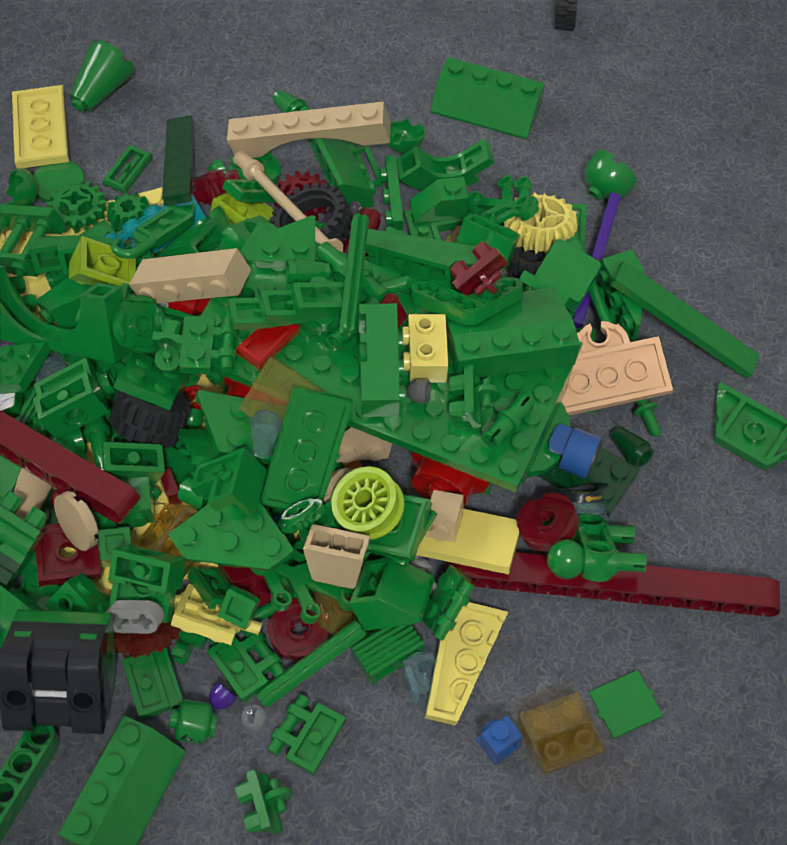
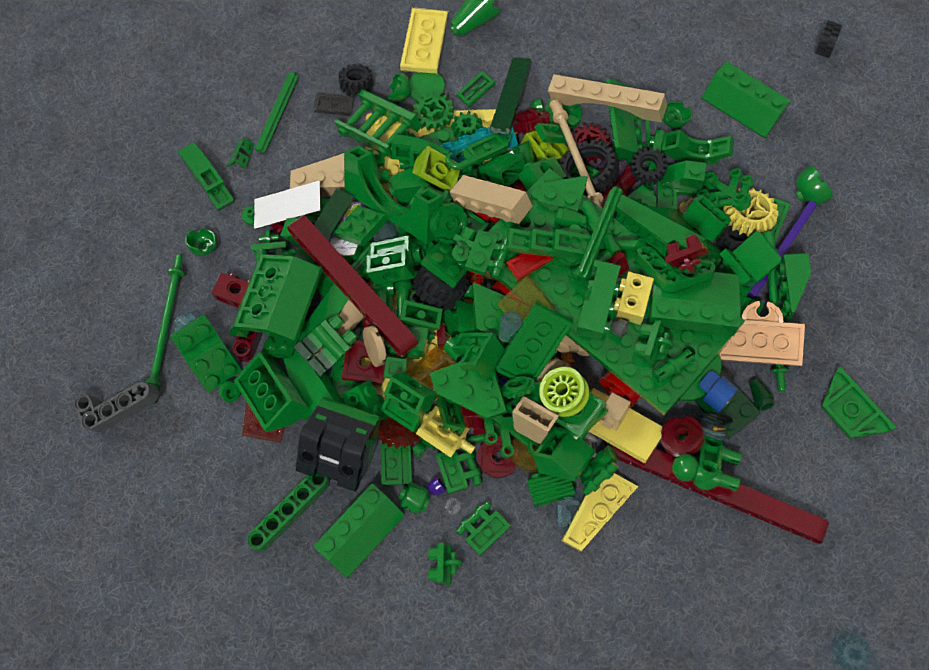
camera: 25 degrees right, 10 degrees up
light grey beam [105,600,164,634] -> none
green tile [217,586,260,630] -> none
green axle [256,621,366,707] -> none
green cone [273,90,307,113] -> none
blue brick [476,716,523,765] -> none
clear yellow slope [517,691,606,775] -> none
green piece [589,670,663,739] -> none
green tile [610,261,759,379] -> none
none -> black tyre [630,147,667,186]

